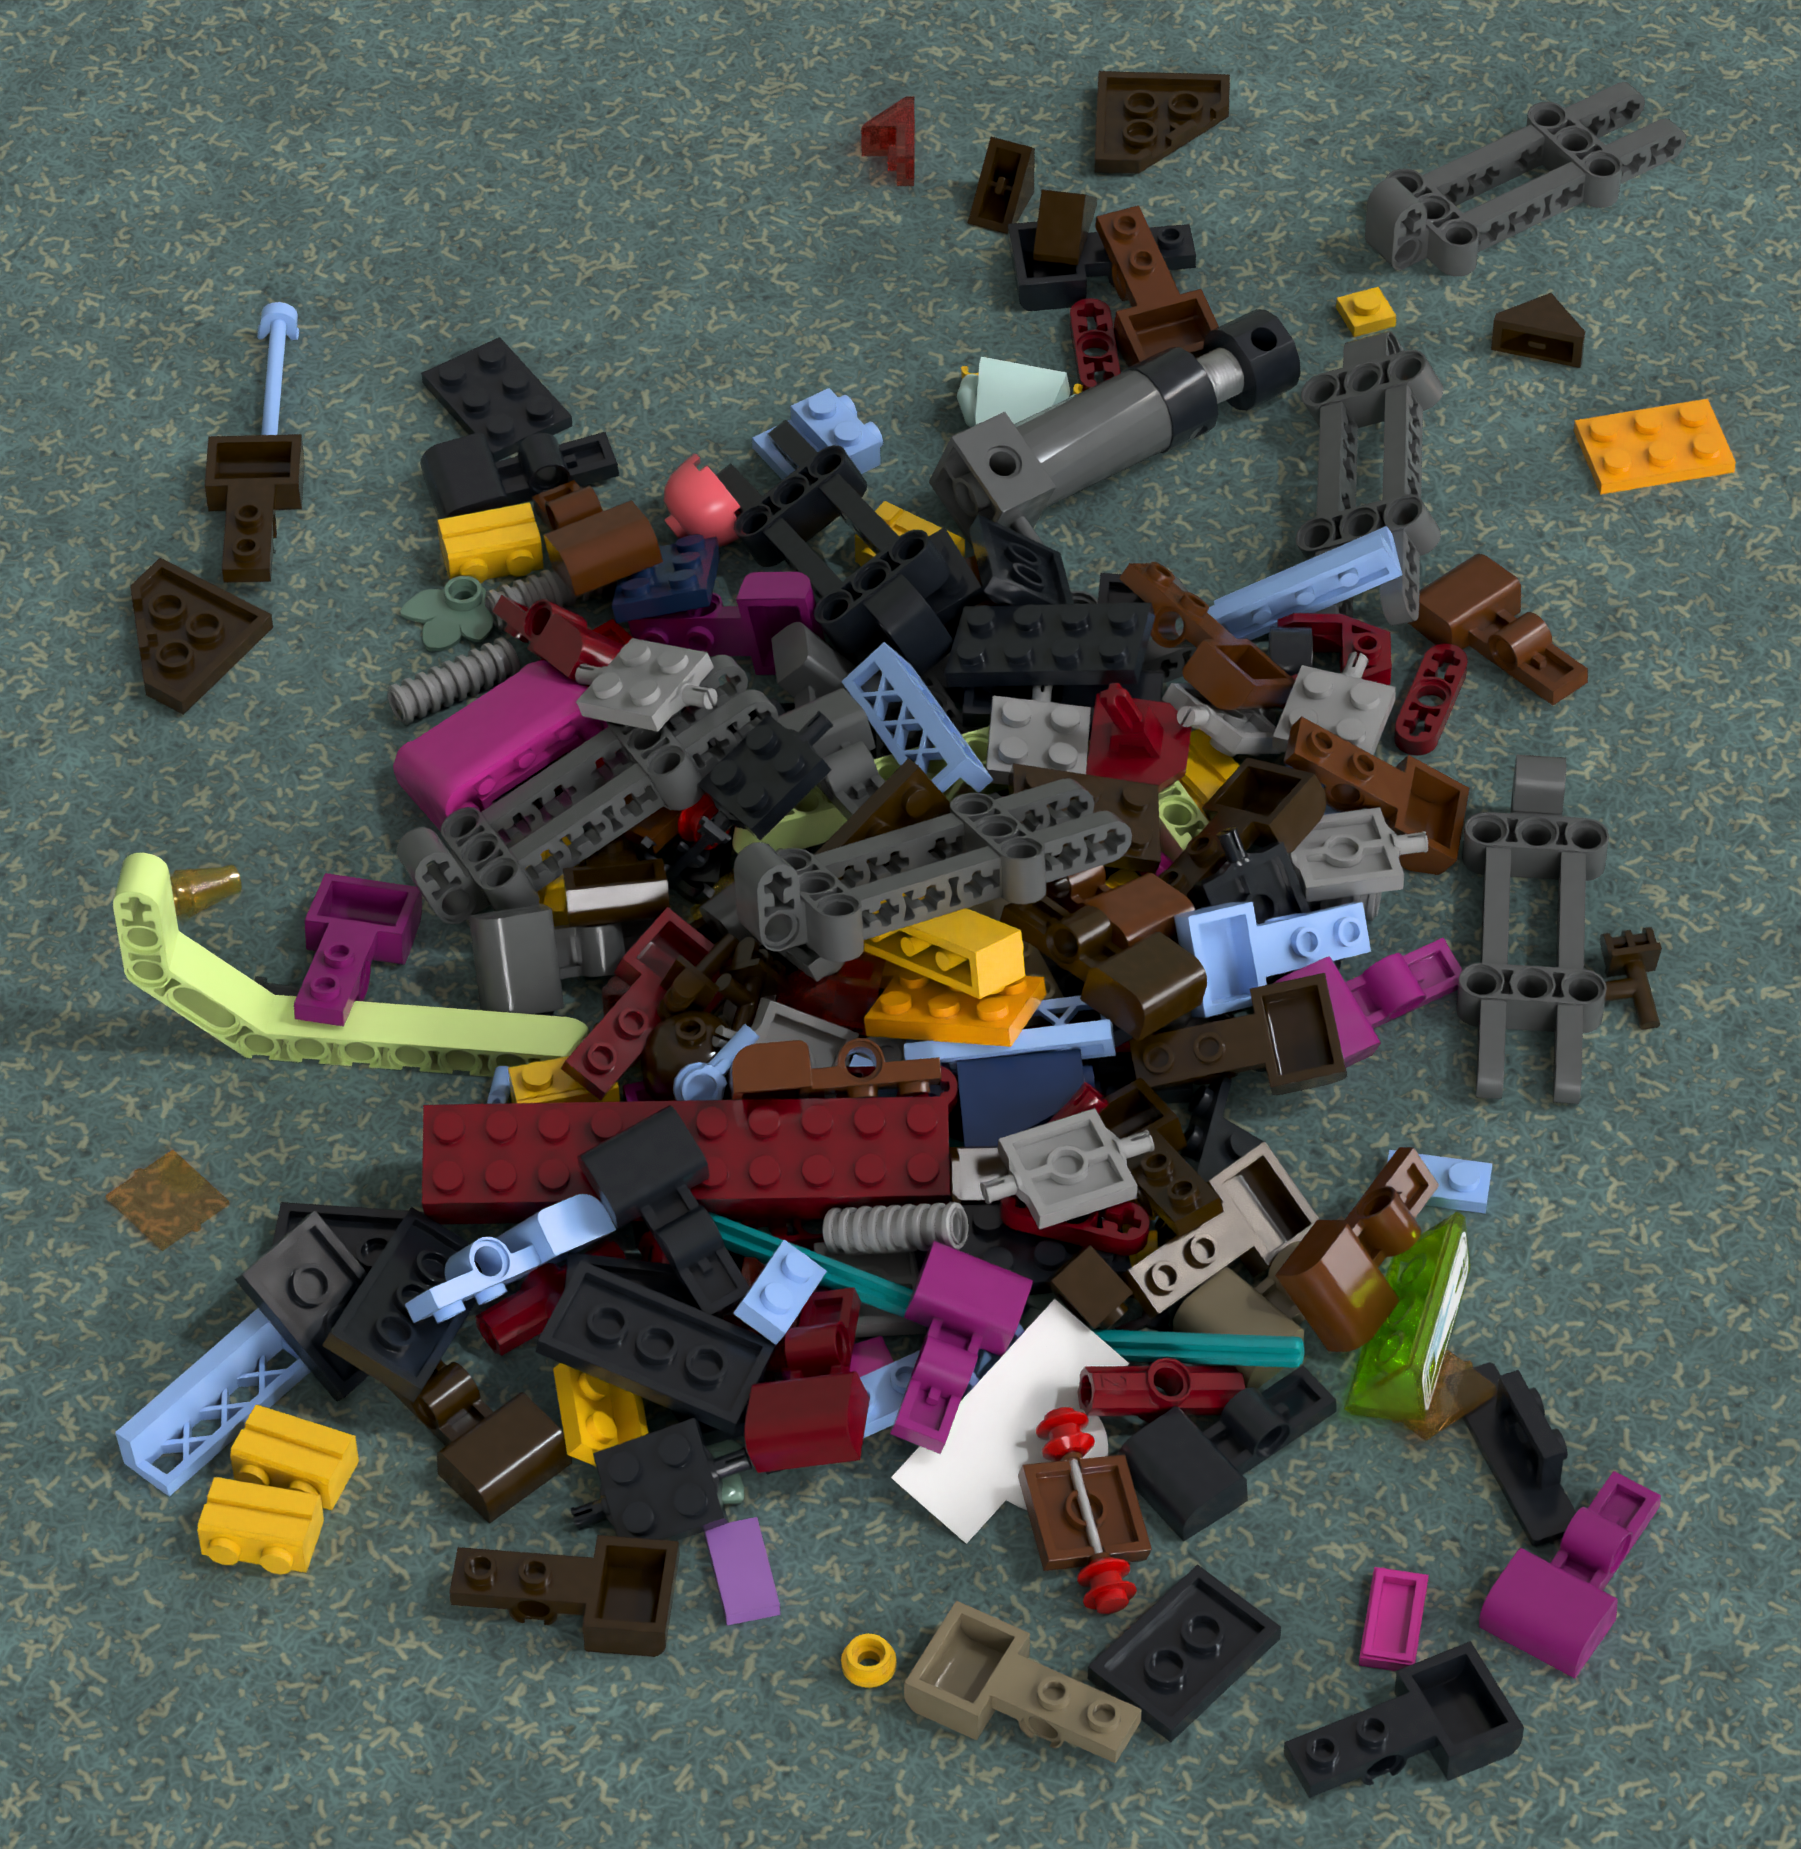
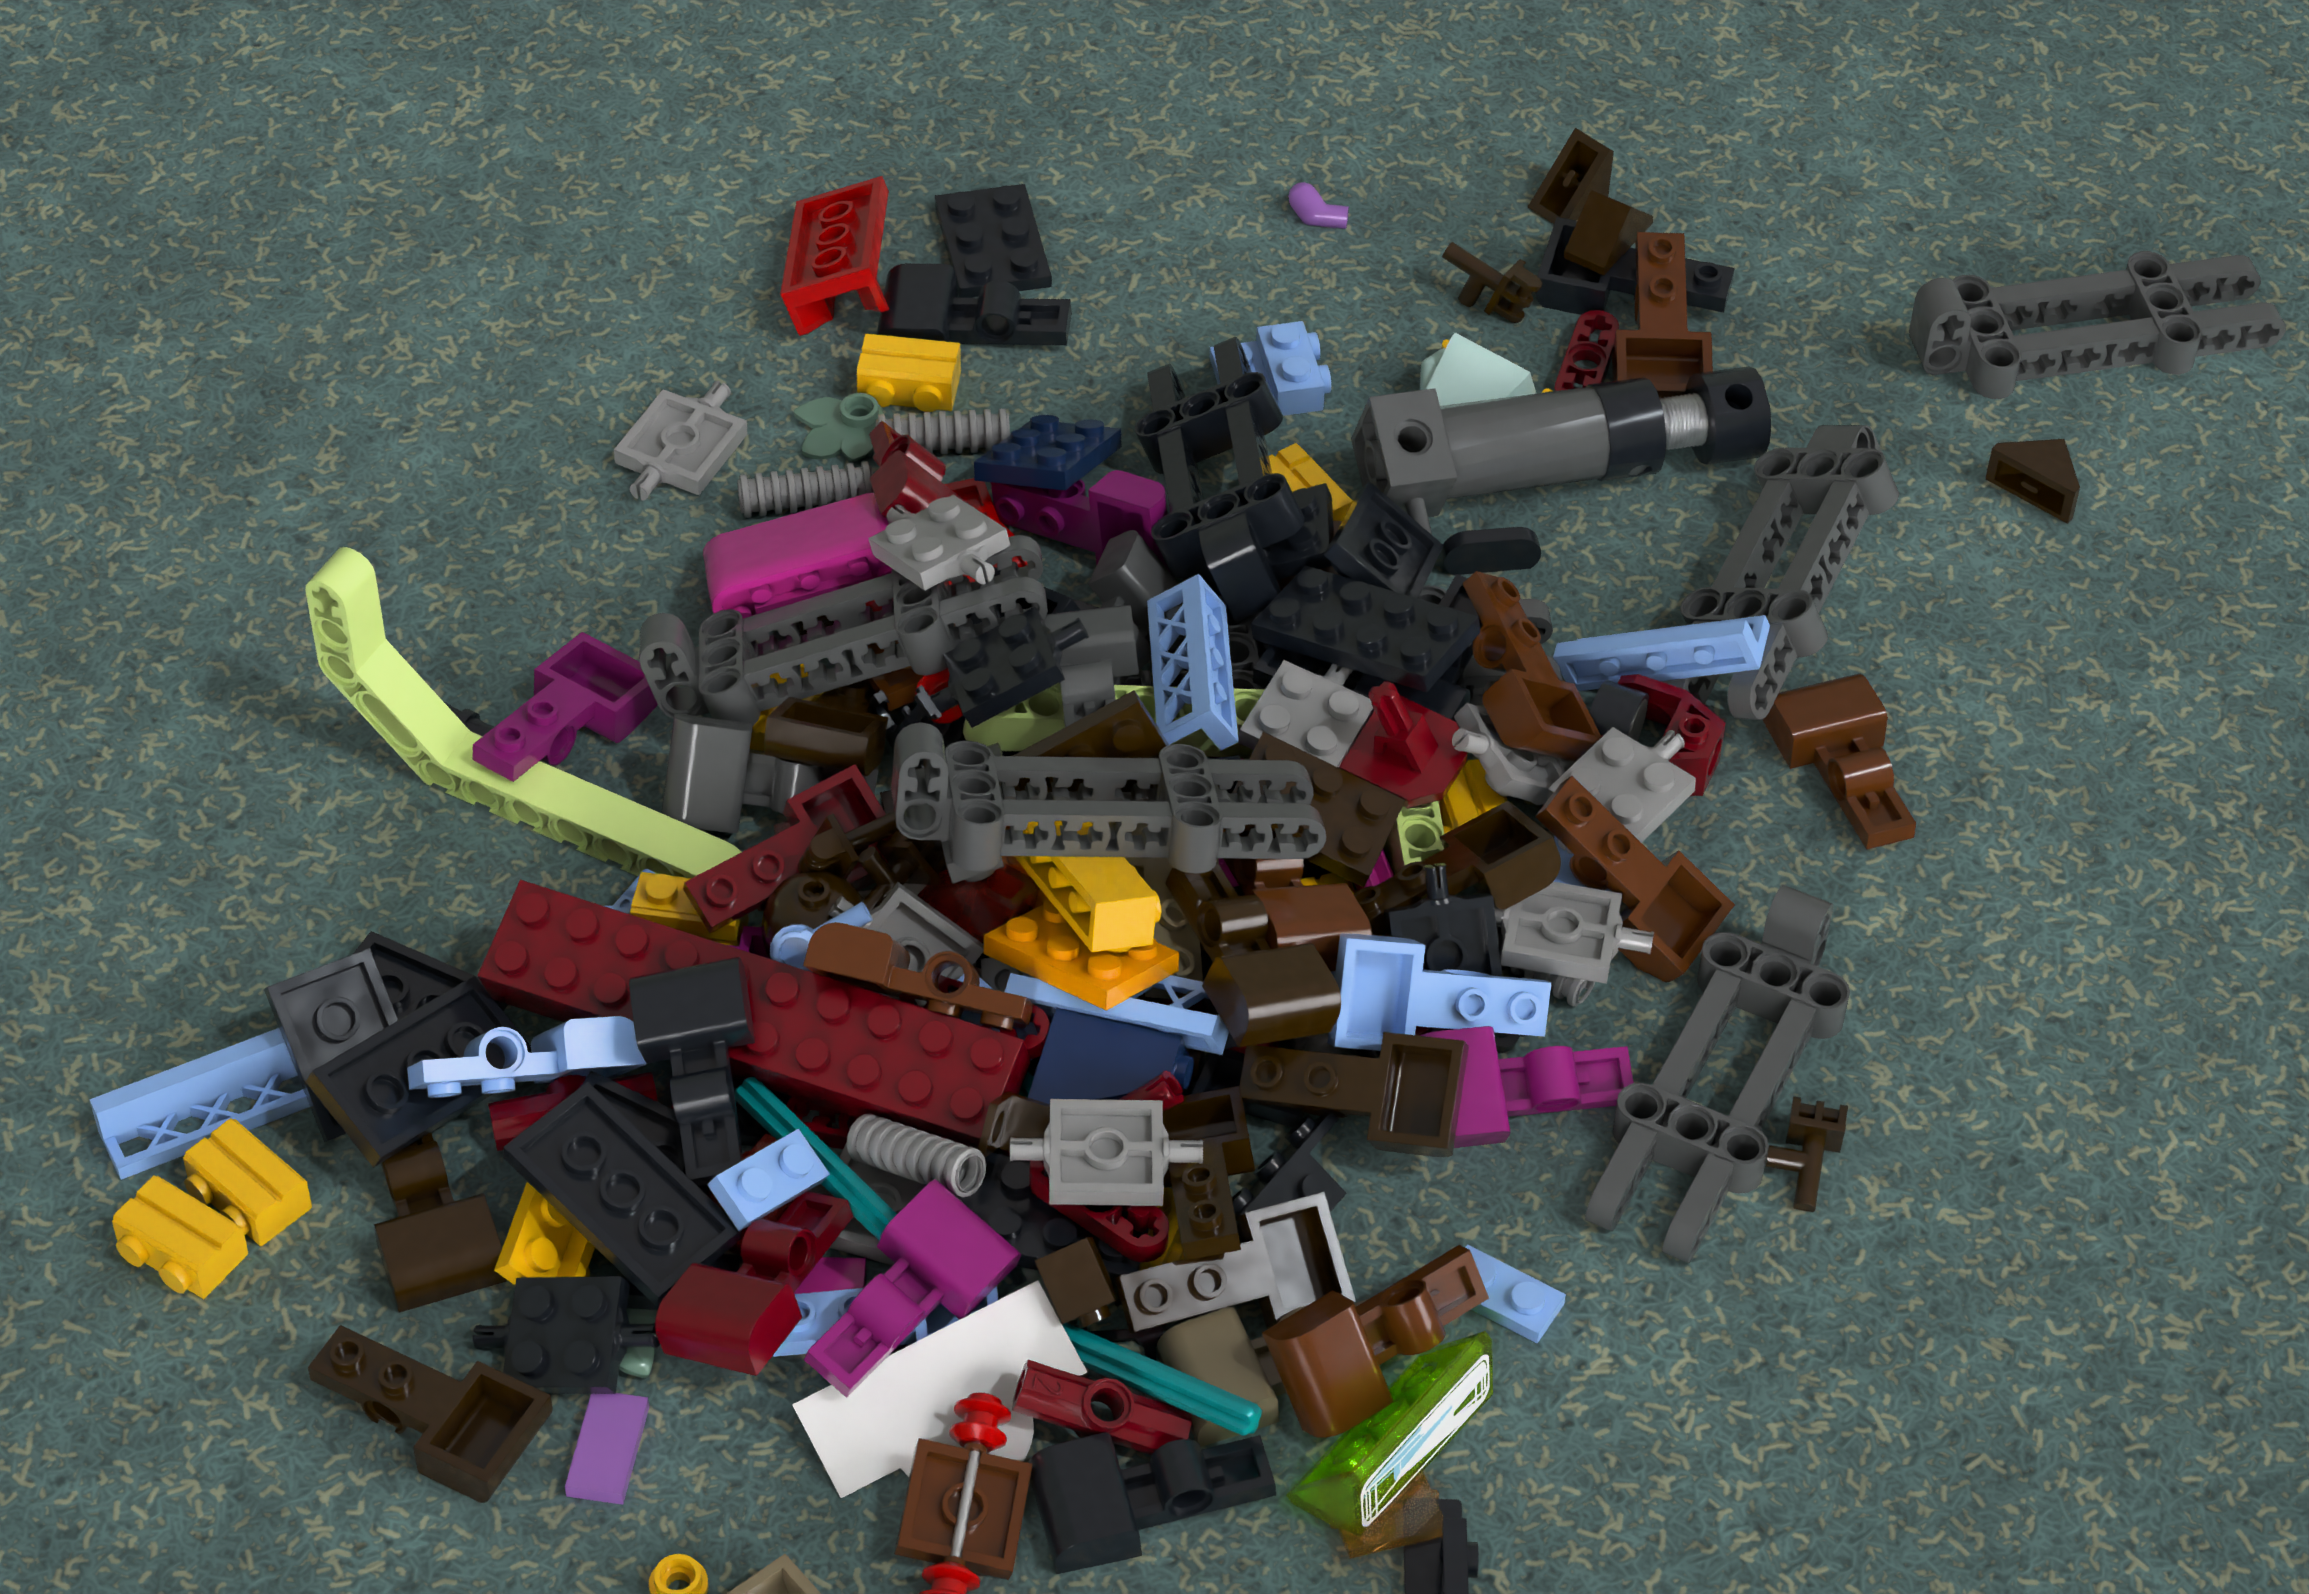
camera: 20 degrees right, 0 degrees up
clear orange piece [106,1150,230,1251] -> none
dark brown plate [130,558,273,715] -> none
clear yellow cone [170,864,242,918] -> none
dark brown plate [205,434,305,583] -> none
light blue piece [257,302,299,435] -> none
reddish brown plate [532,480,663,596] -> none
coral cylinder [664,453,740,547] -> none
clear red slope [861,96,915,186] -> none
dark brown plate [1094,71,1230,174] -> none
yellow plate [1336,287,1396,337] -> none
dark red beam [1394,644,1468,756] -> none
light orange plate [1573,399,1736,495] -> none
none -> light grey plate [614,381,748,501]
none -> red plate [780,176,889,336]
none -> medium lavender arm [1288,182,1349,229]
none -> black tile [1441,527,1541,575]
none -> dark brown arm [1442,242,1542,323]

